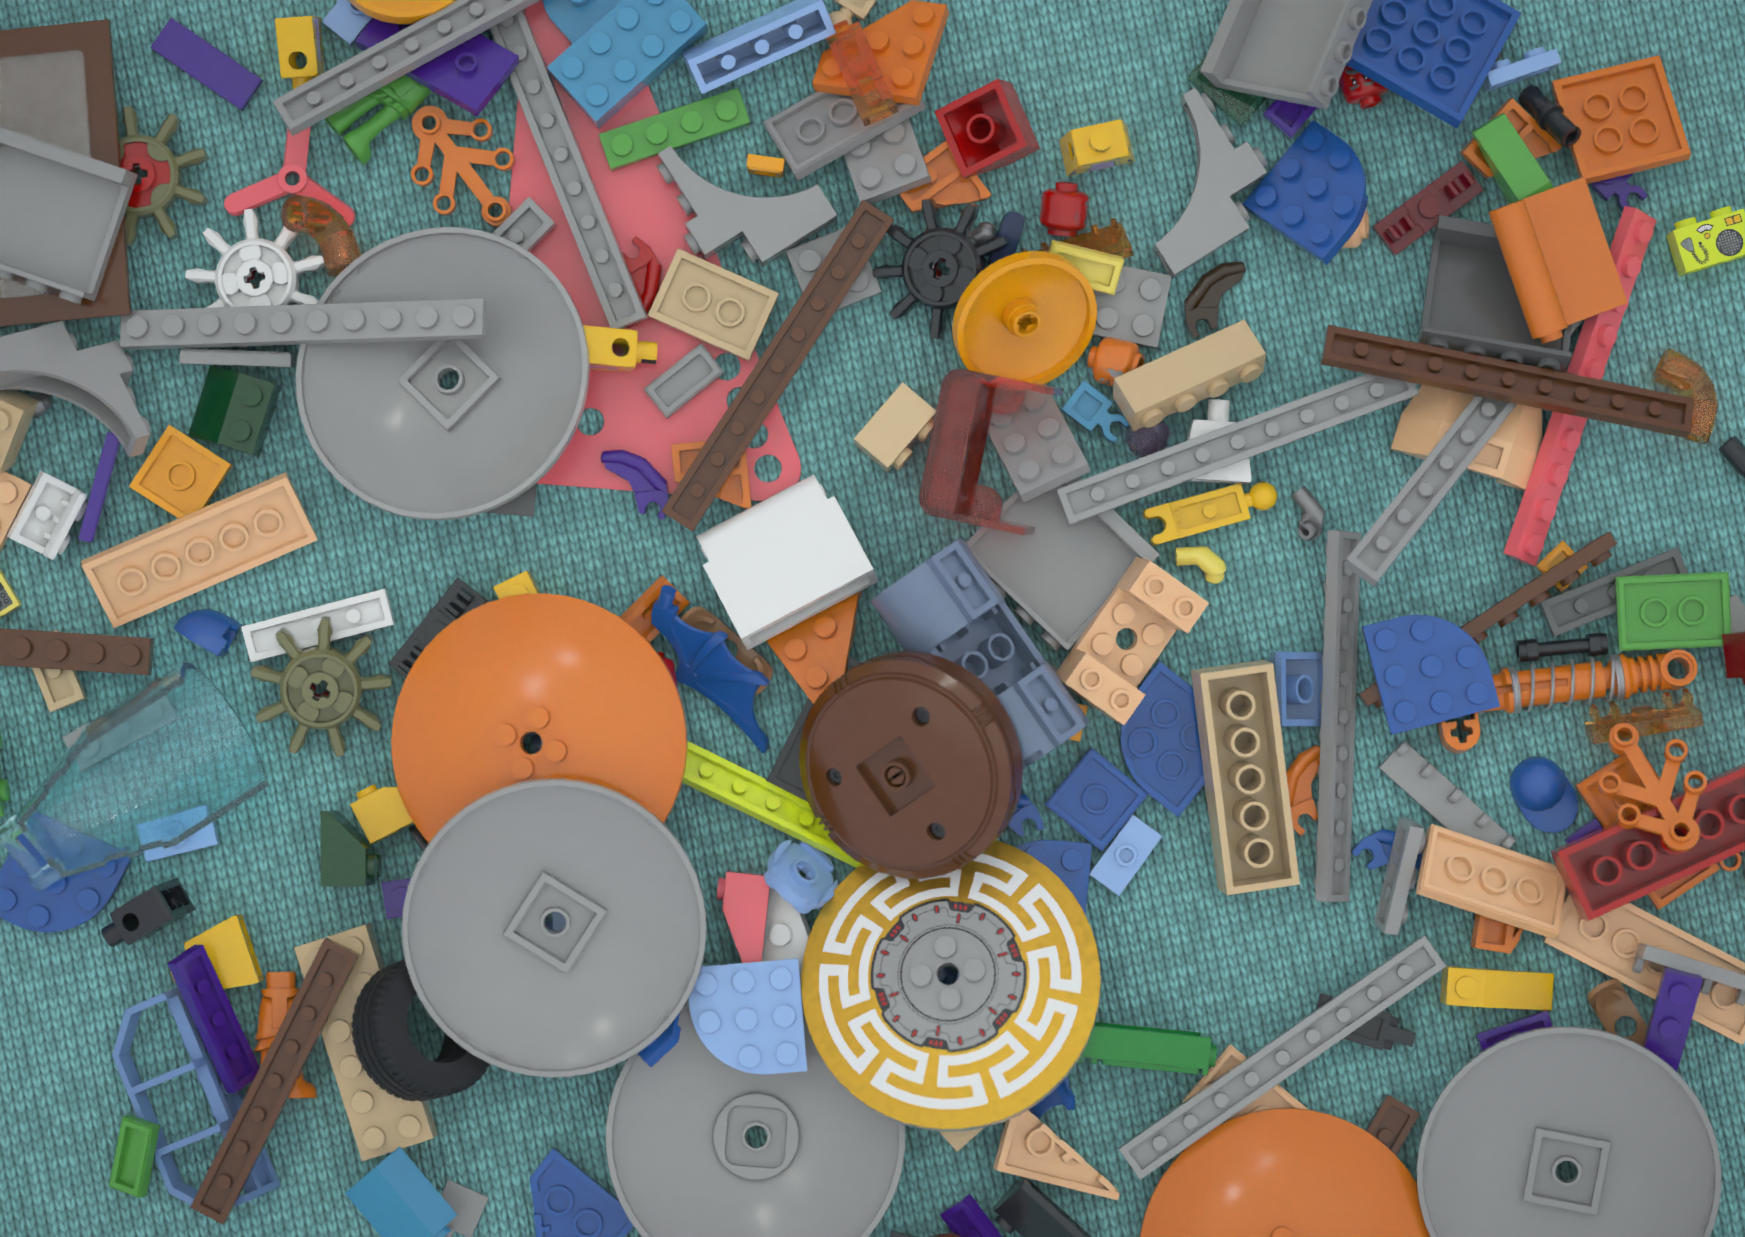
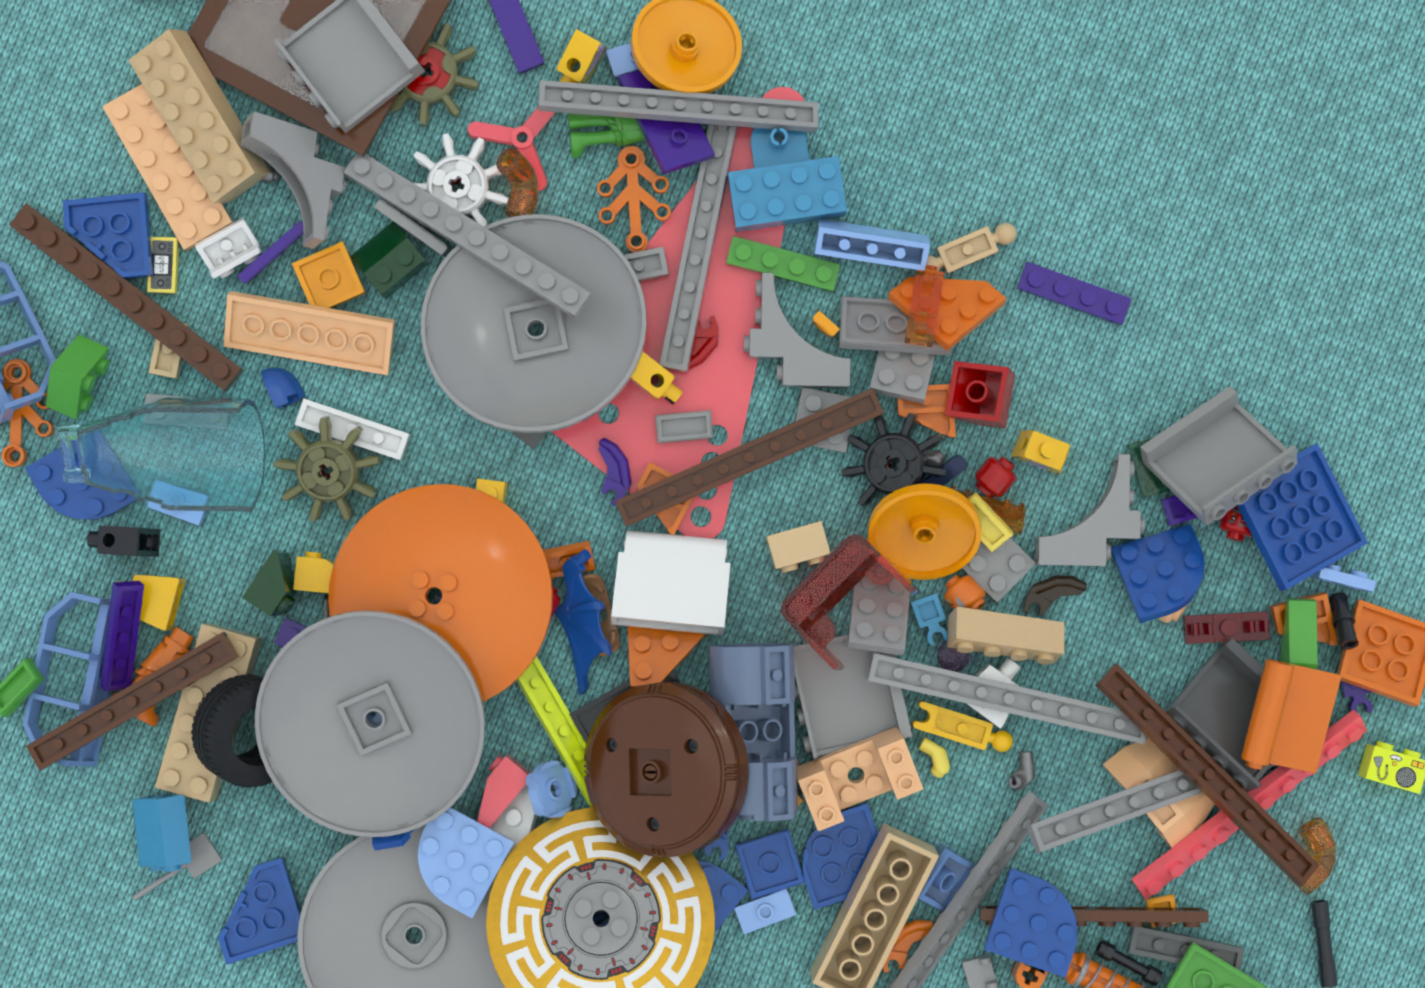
camera: 30 degrees right, 0 degrees up
black plate [388,578,487,678] -> none
tan plate [648,248,779,362] -> none

